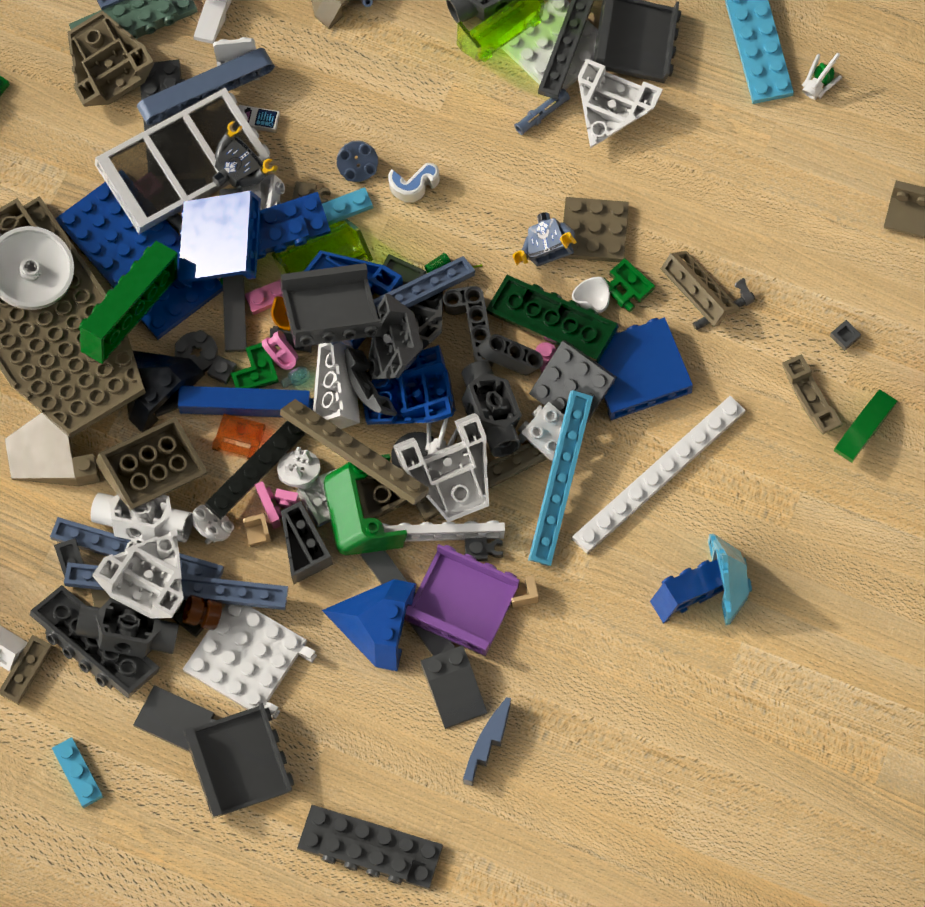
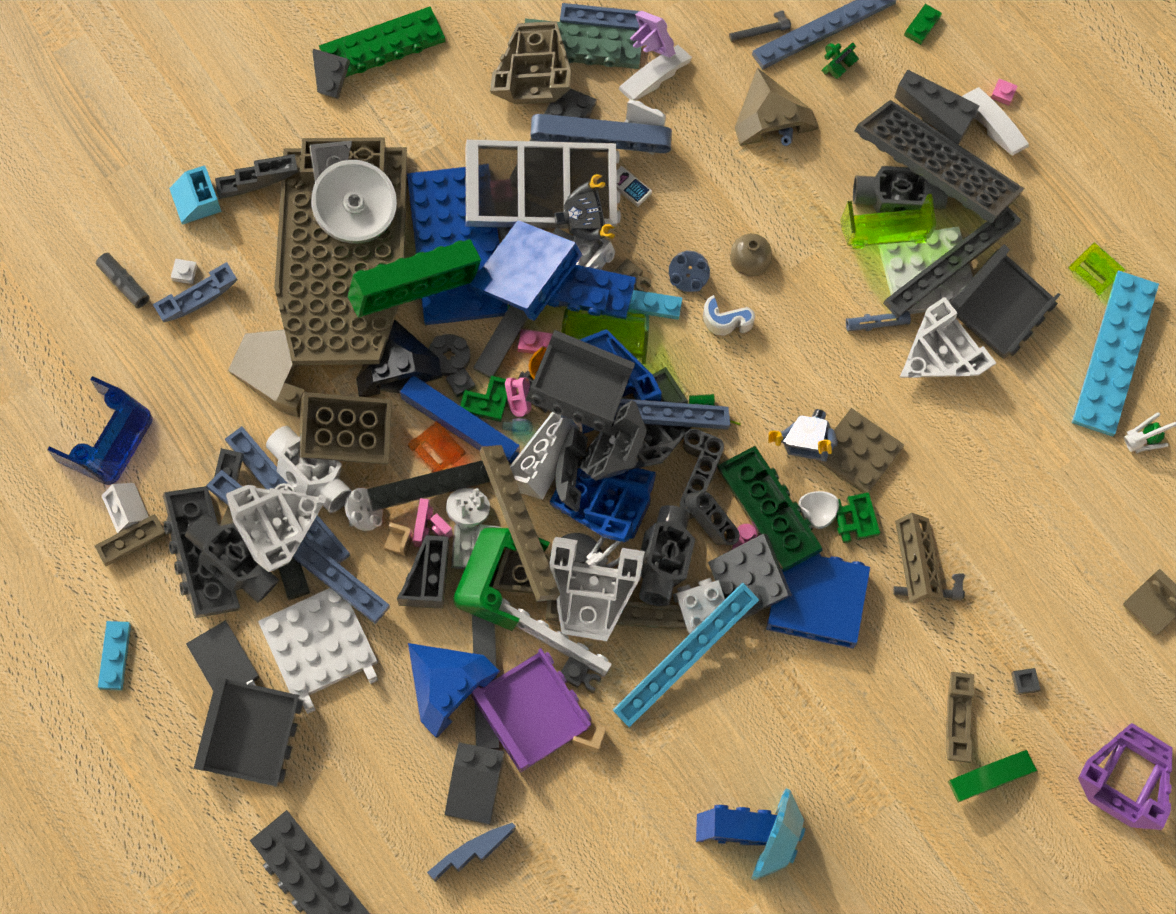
camera: 25 degrees right, 0 degrees up
reddish brown wheel [182,595,222,630] -> none
white plate [572,396,745,554] -> none
none -> dark tan cylinder [730,233,772,276]

